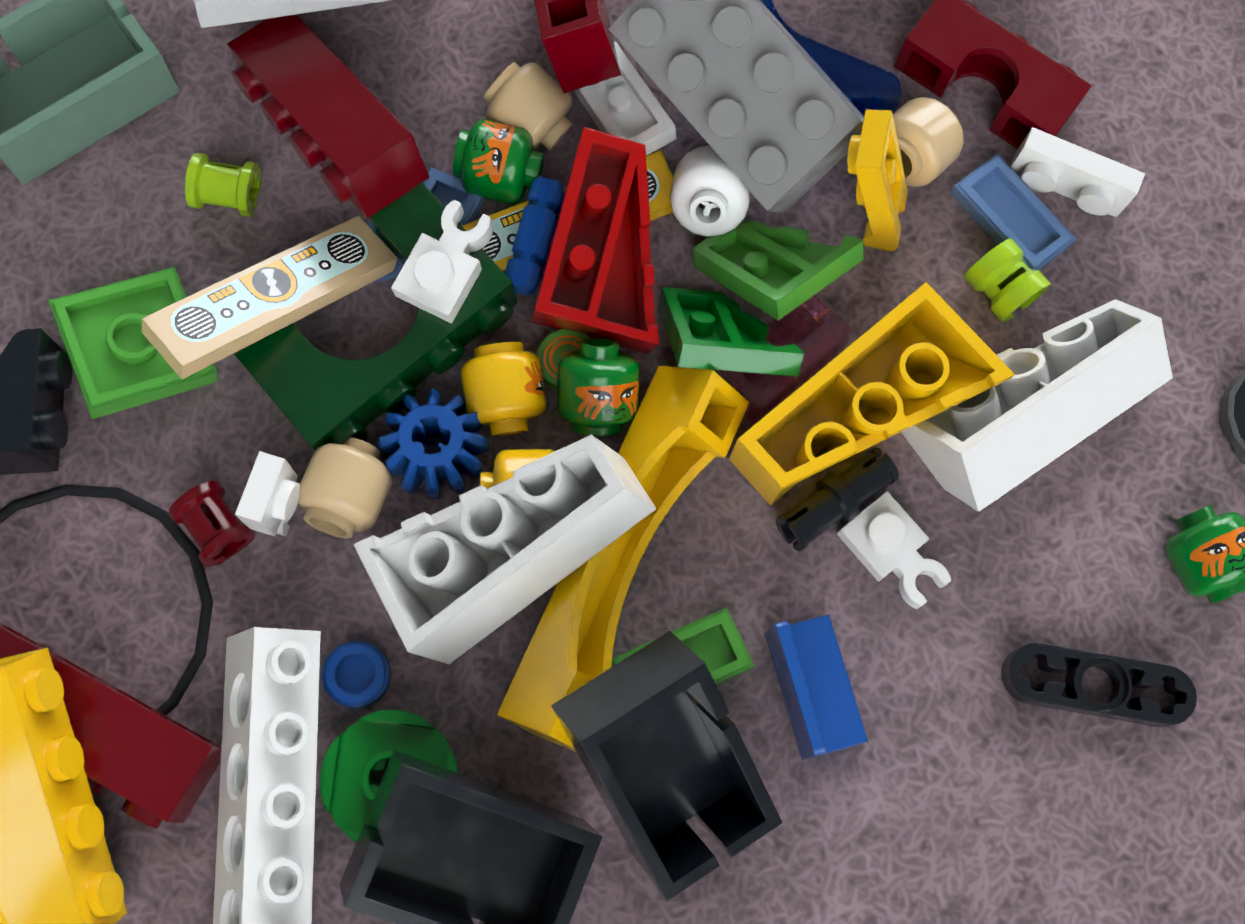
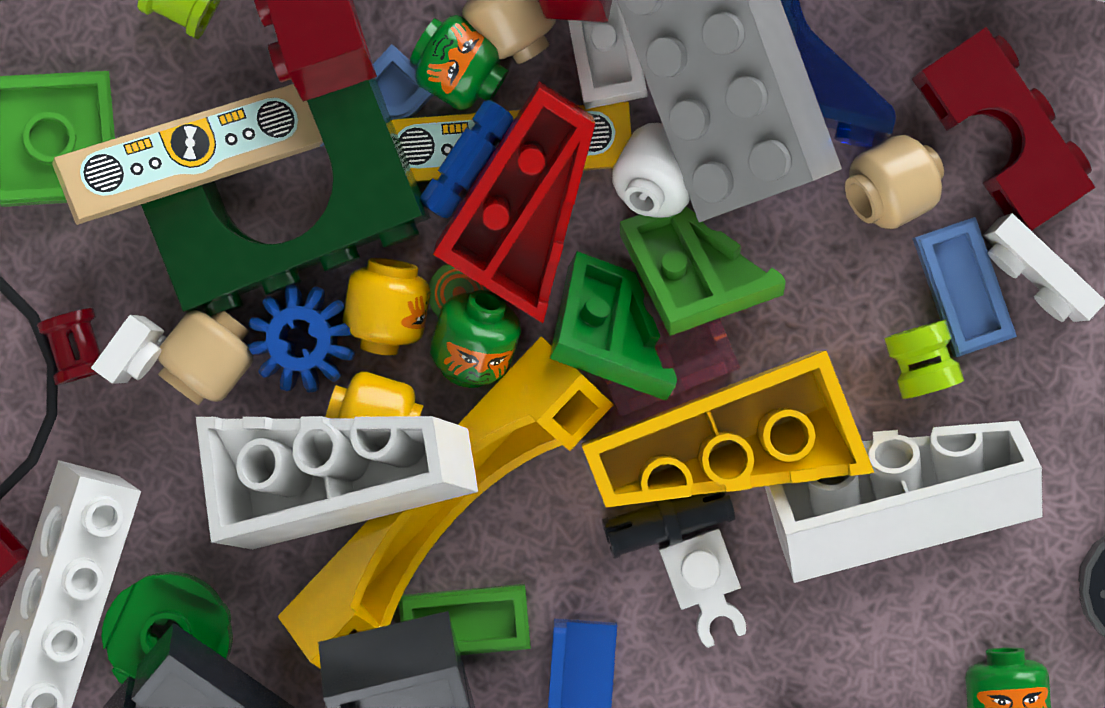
camera: 30 degrees right, 15 degrees up
blue tile [322,641,391,709] -> none
white plate [391,200,493,324] -> none
yellow plate [847,109,908,251] -> none

